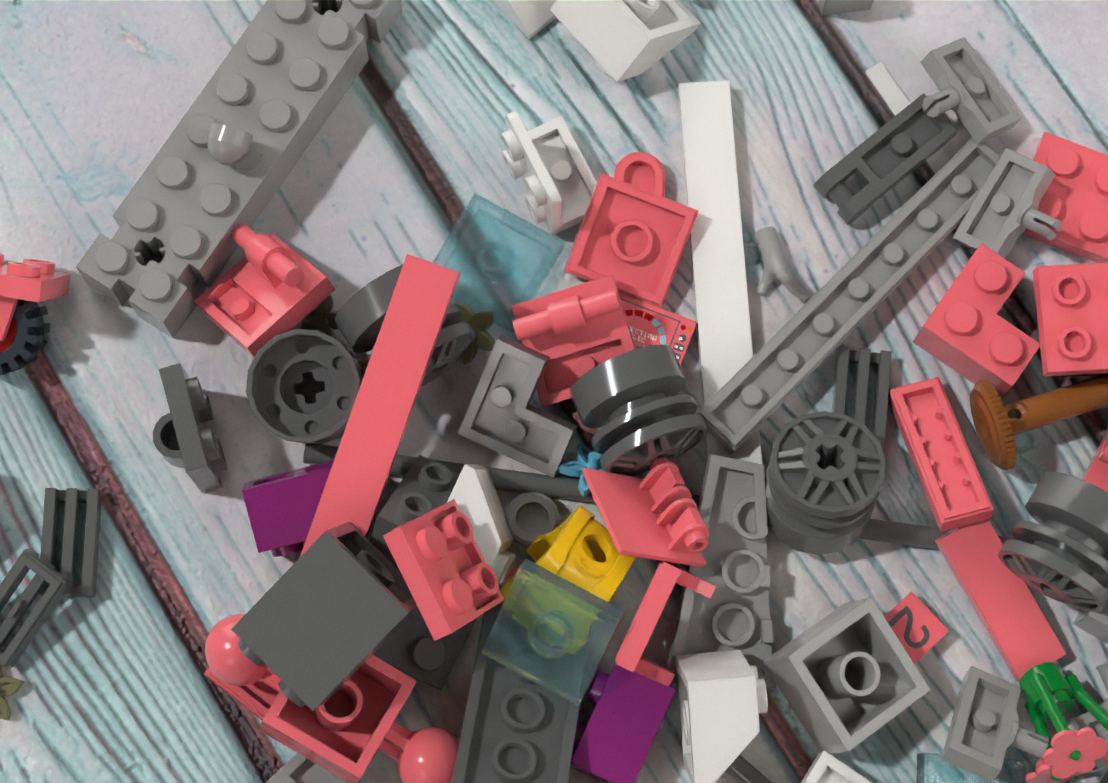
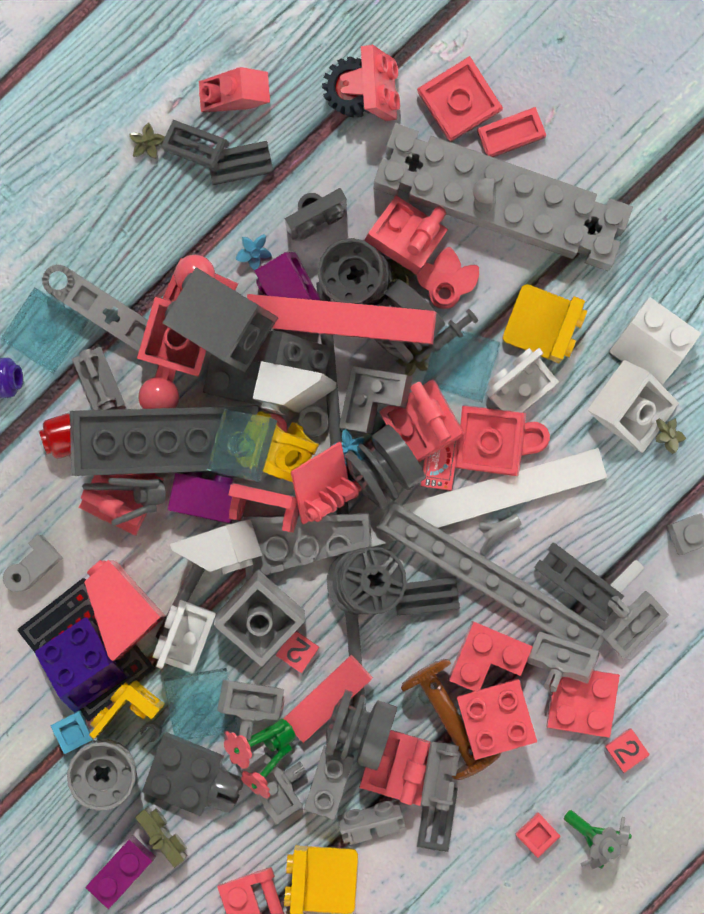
camera: 80 degrees right, 10 degrees up
coral plate [383,499,504,641] -> none
coral plate [888,377,994,532] -> none
none -> medium azure plant [235,234,272,270]
none -> dark grey piece [415,309,478,362]
none -> coral plate [416,247,479,309]
none -> coral plate [417,56,503,142]
none -> coral tile [477,107,547,157]
none -> yellow bracket [502,284,587,364]

